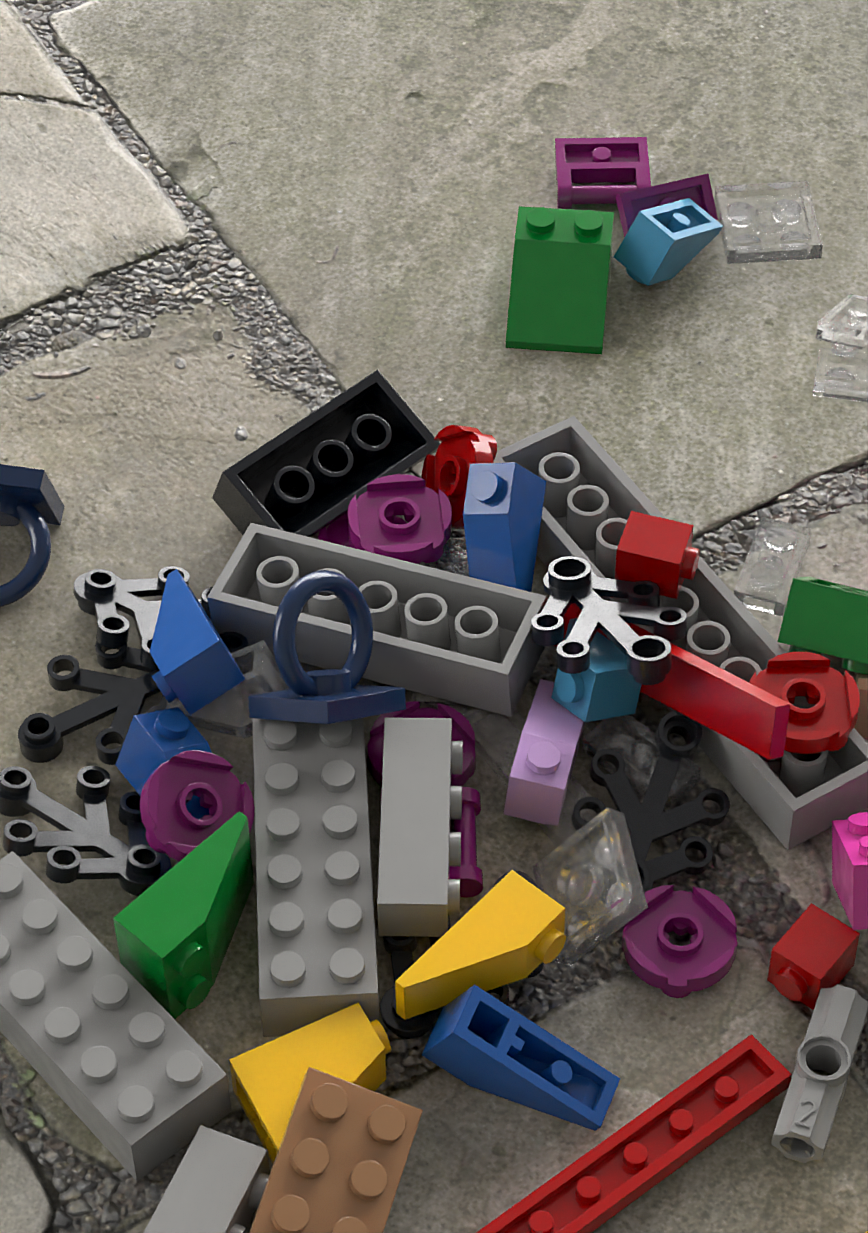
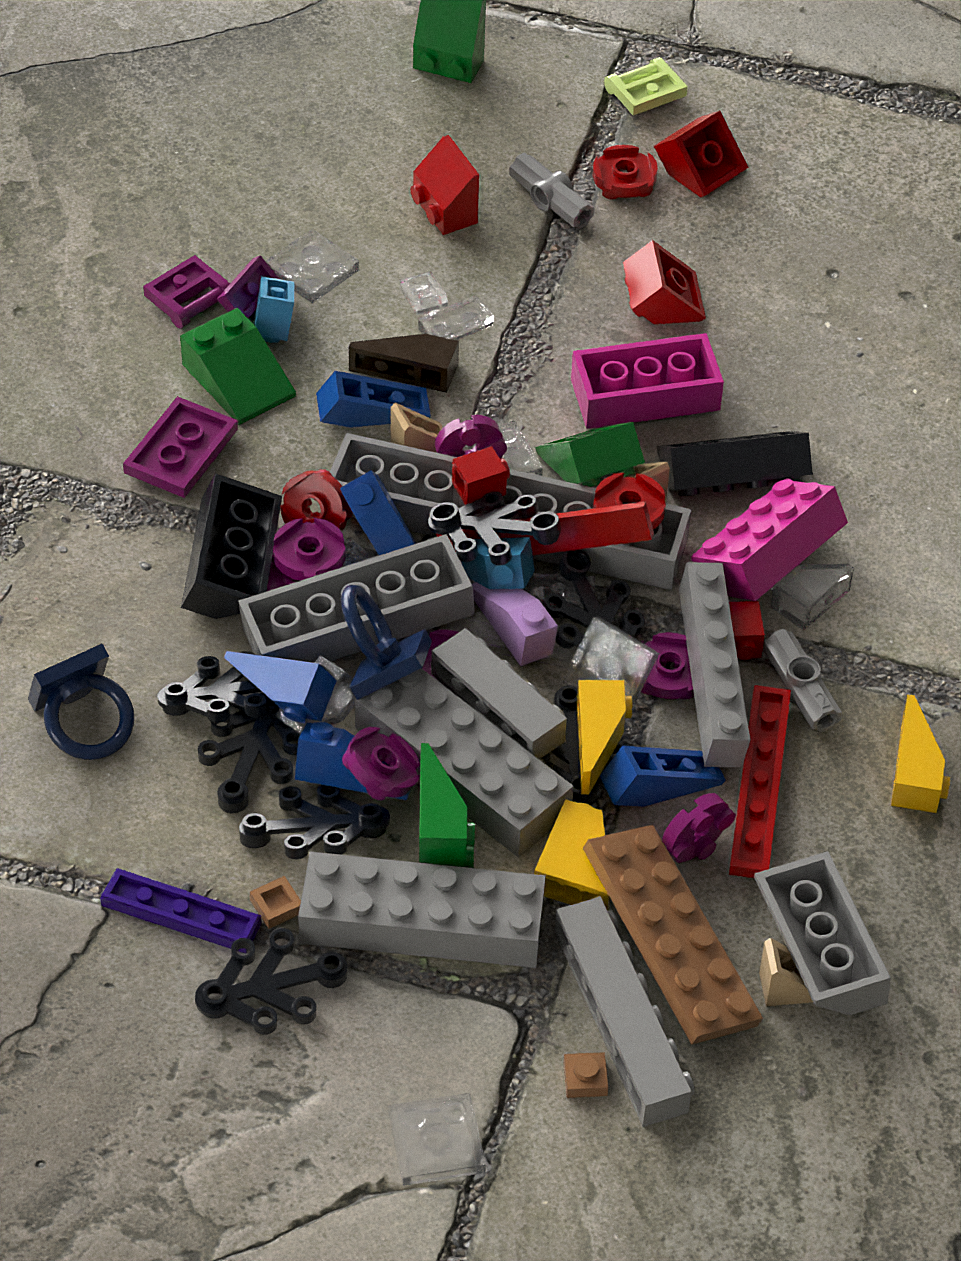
camera: 45 degrees left, 0 degrees up
none -> magenta plate [123,396,238,498]
none -> blue slope [316,371,431,428]
none -> dark brown slope [348,333,459,393]
none -> tan slope [391,403,443,453]
none -> magenta plate [434,415,507,459]
none -> magenta plate [662,793,736,863]
none -> light grey brick [679,562,750,767]

